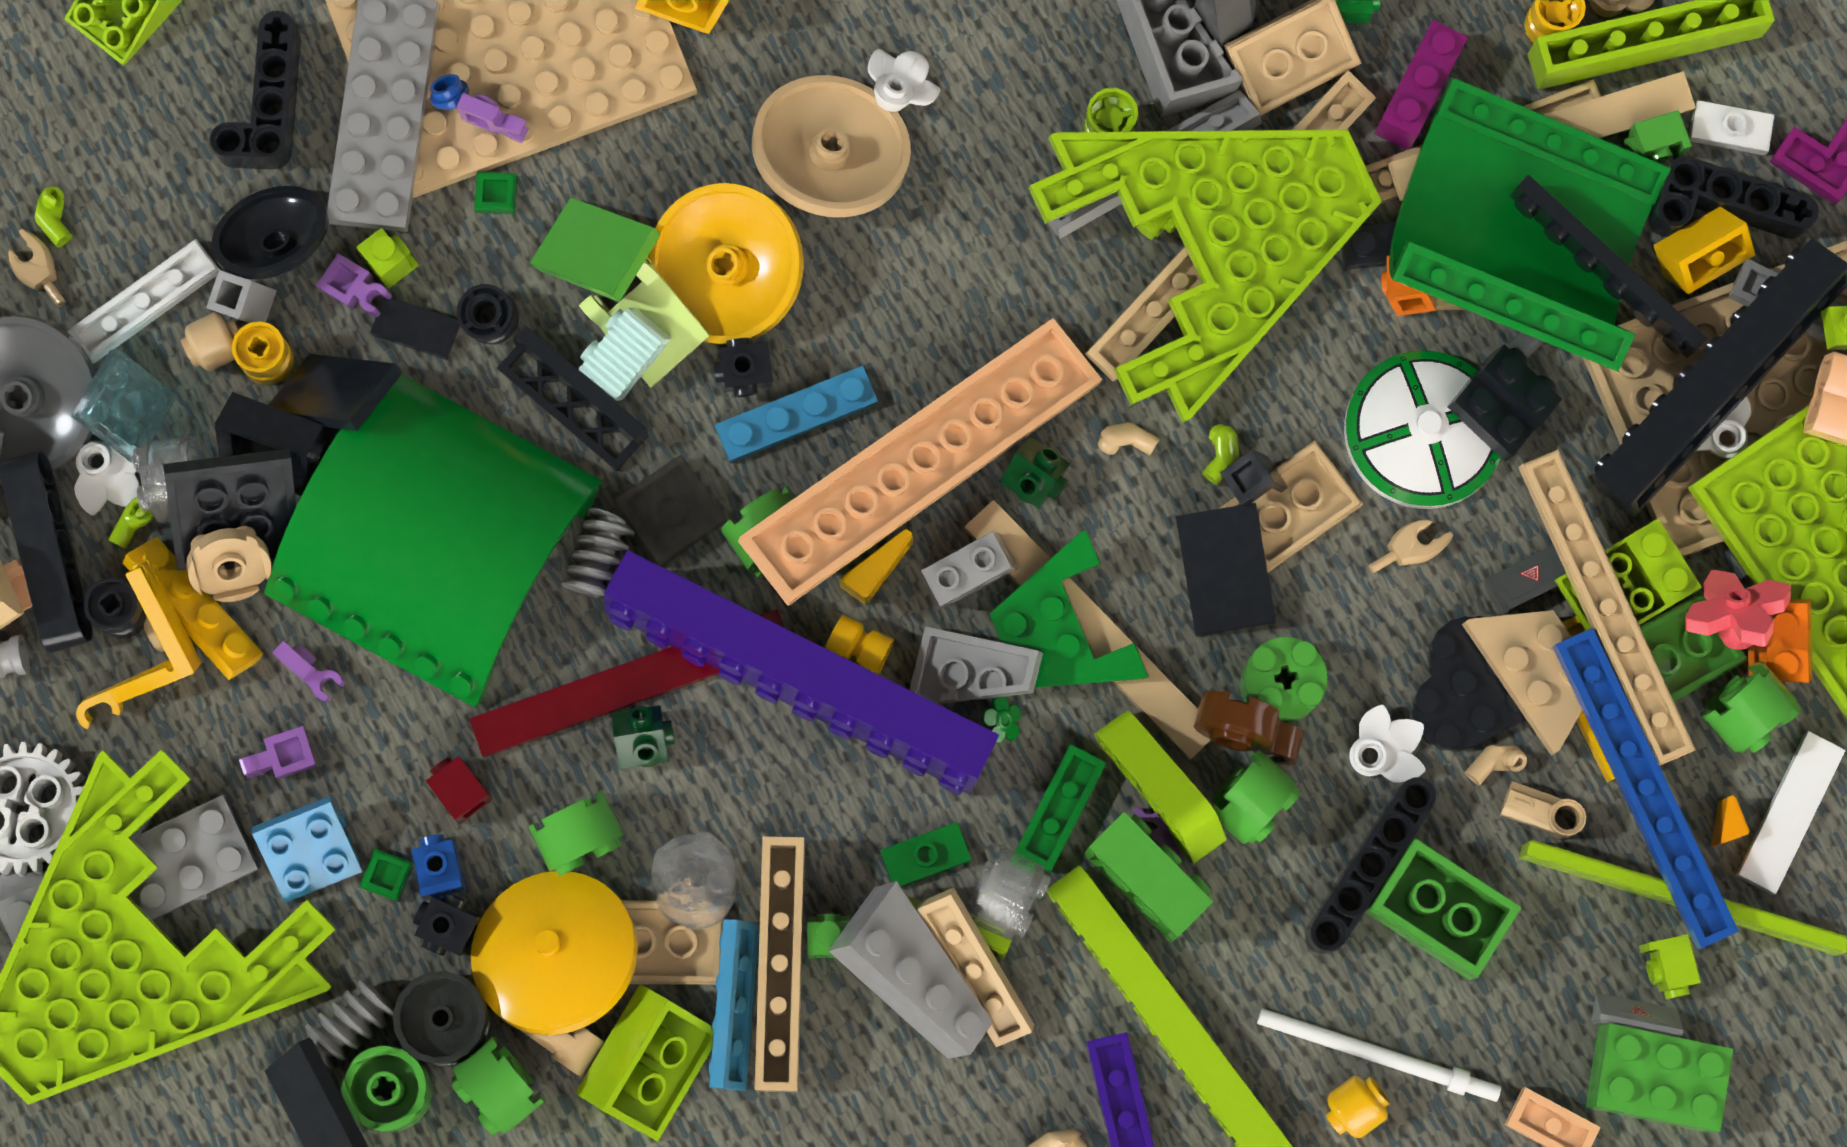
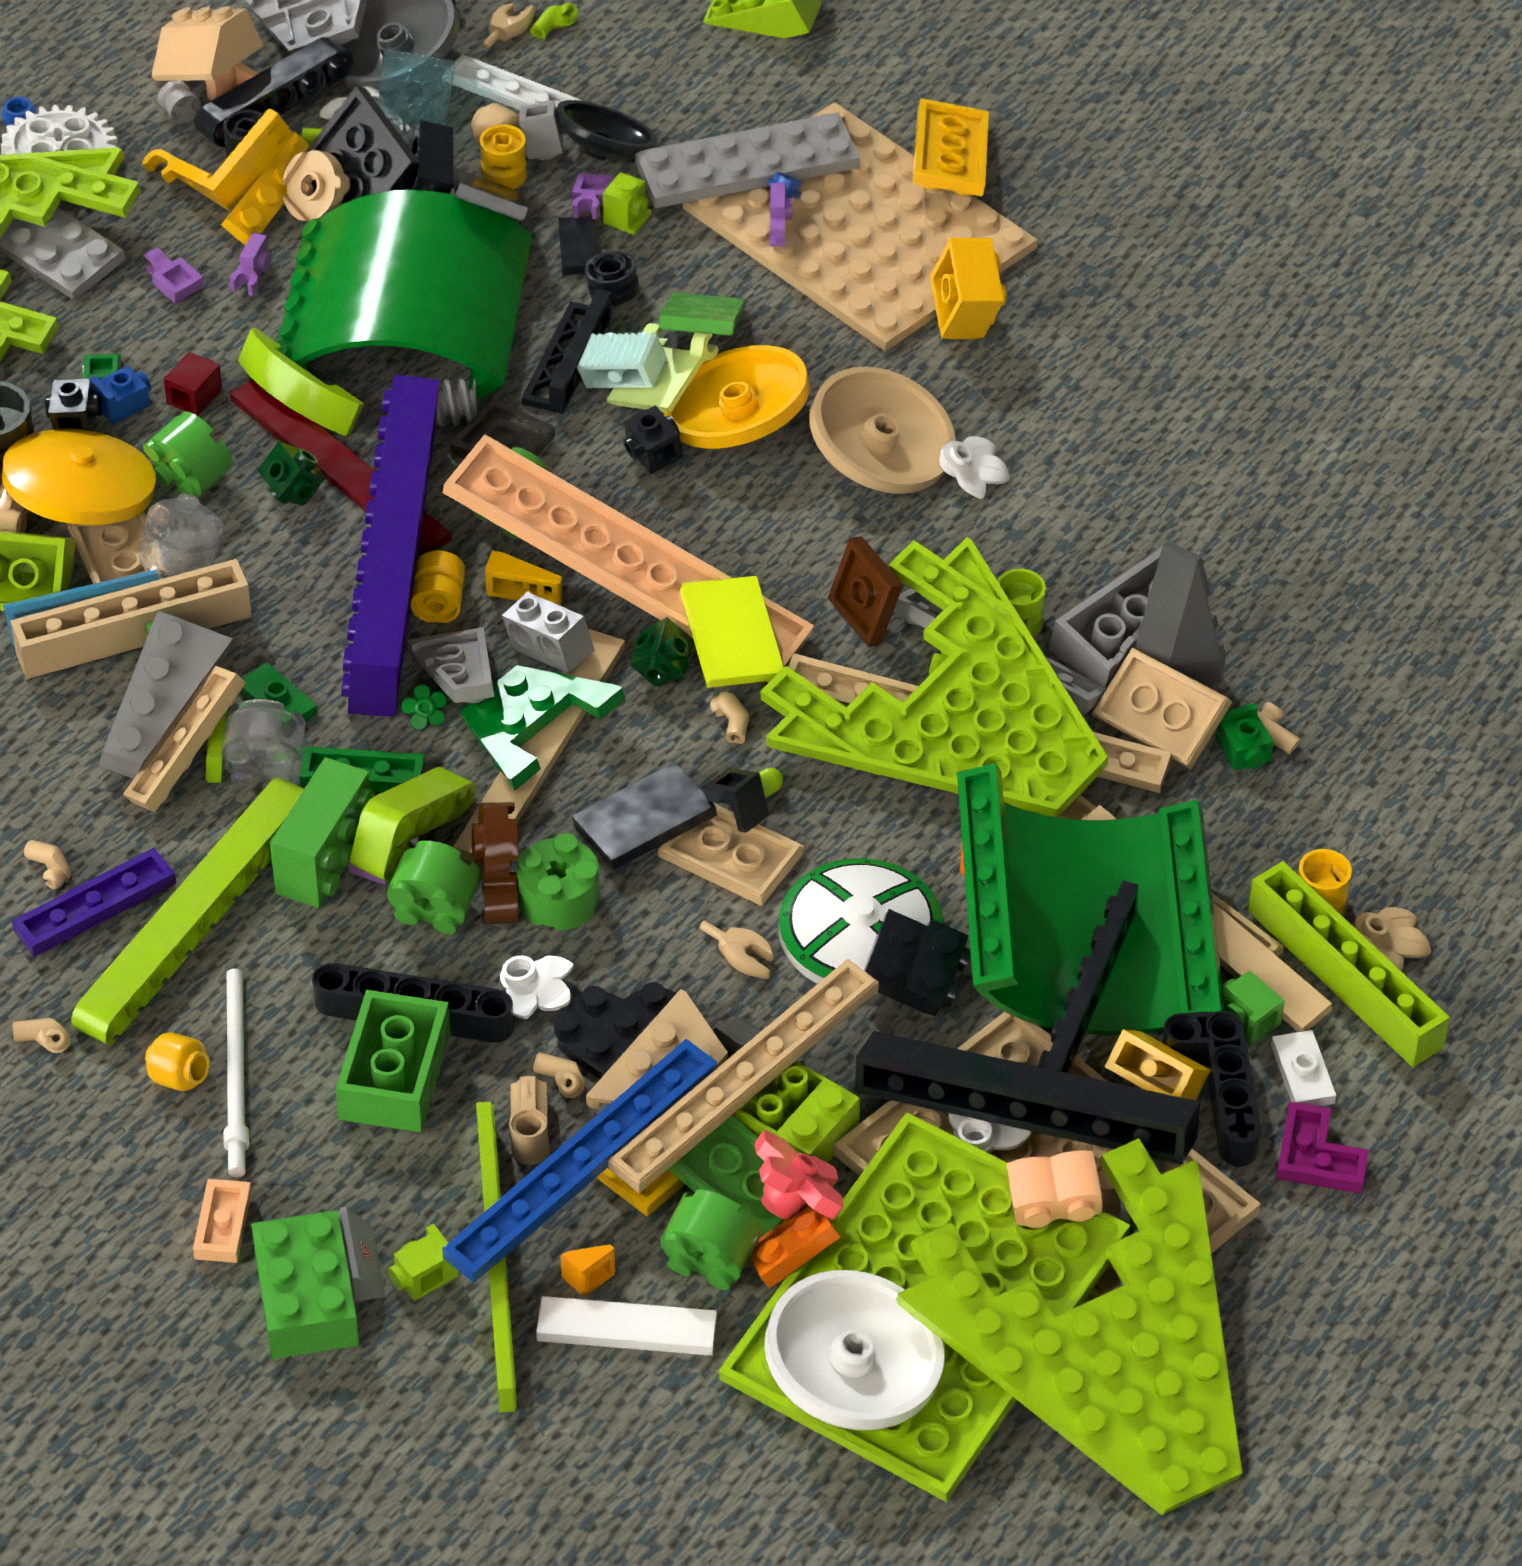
camera: 70 degrees right, 30 degrees down
black beam [209,11,301,170] -> none
plate [252,796,363,903] -> none
green tile [474,172,517,215] -> none
dark azure plate [715,366,878,464] -> none
magenta brick [1375,20,1468,150] -> none
none -> lime slope [238,328,364,436]
none -> neon yellow tile [680,576,784,688]
none -> reddish brown plate [828,536,903,647]

